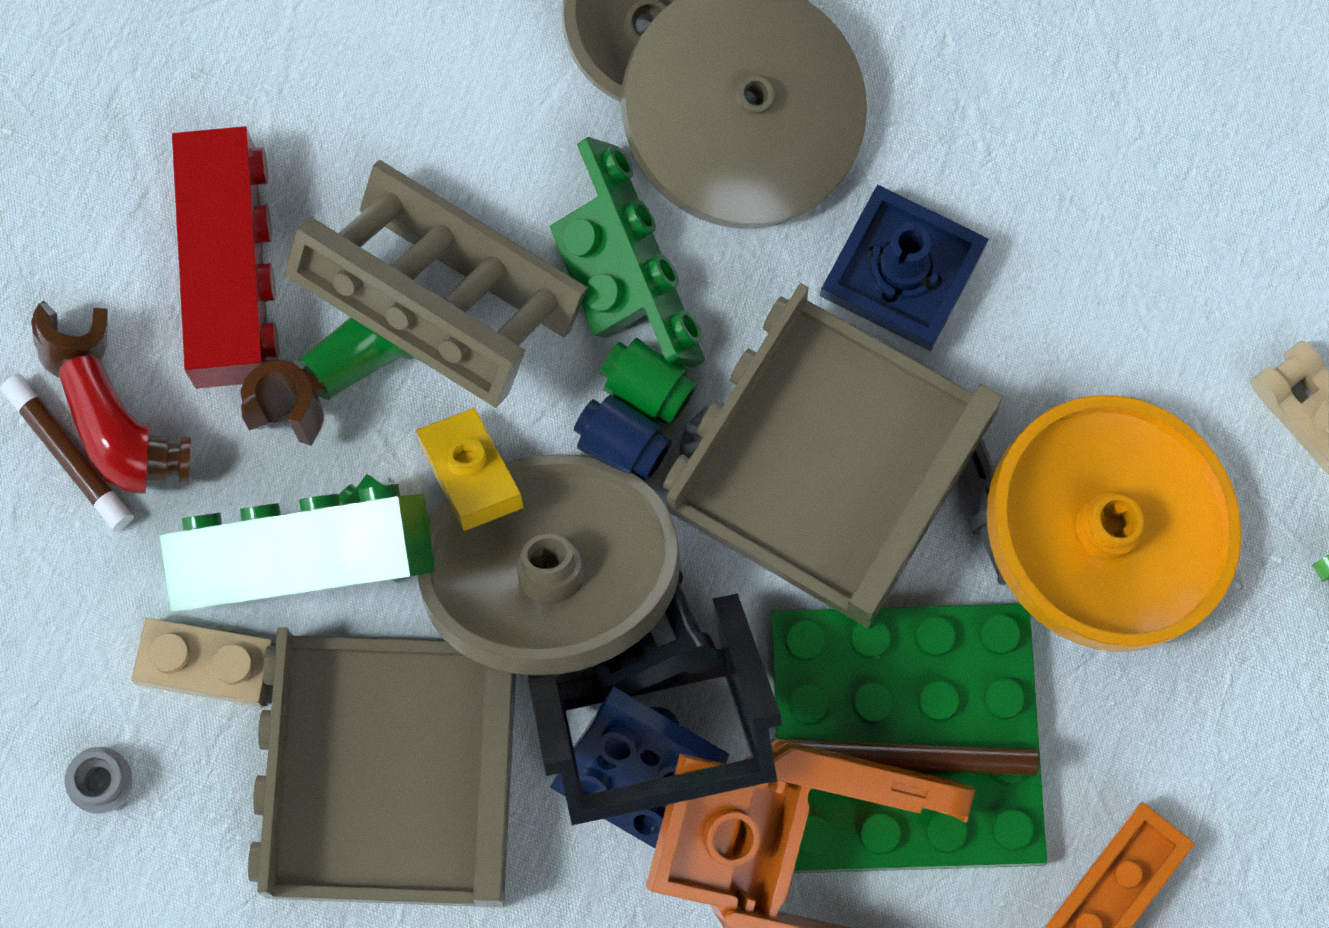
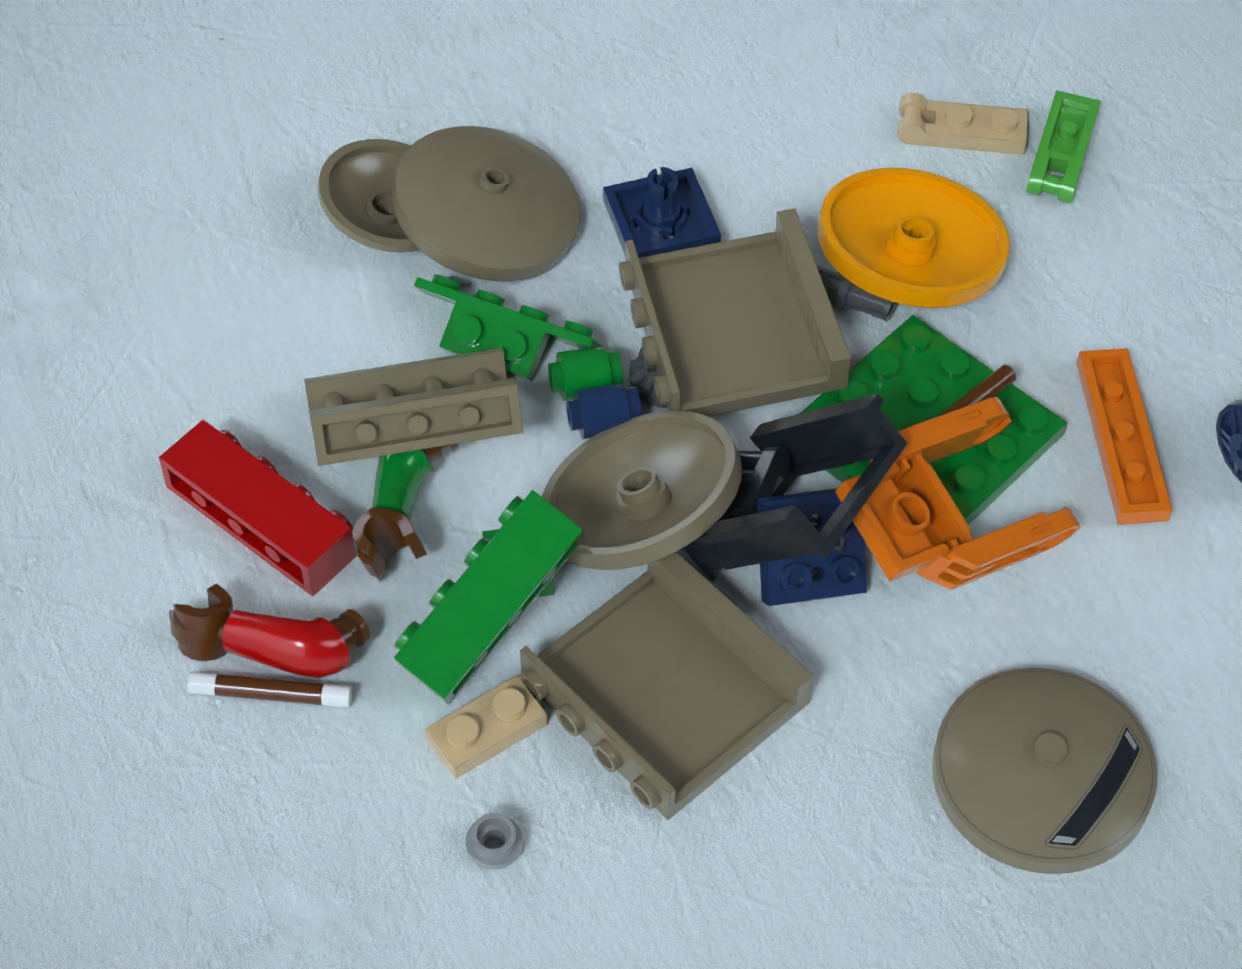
camera: 45 degrees left, 20 degrees down
yellow plate [416,407,524,531] -> none

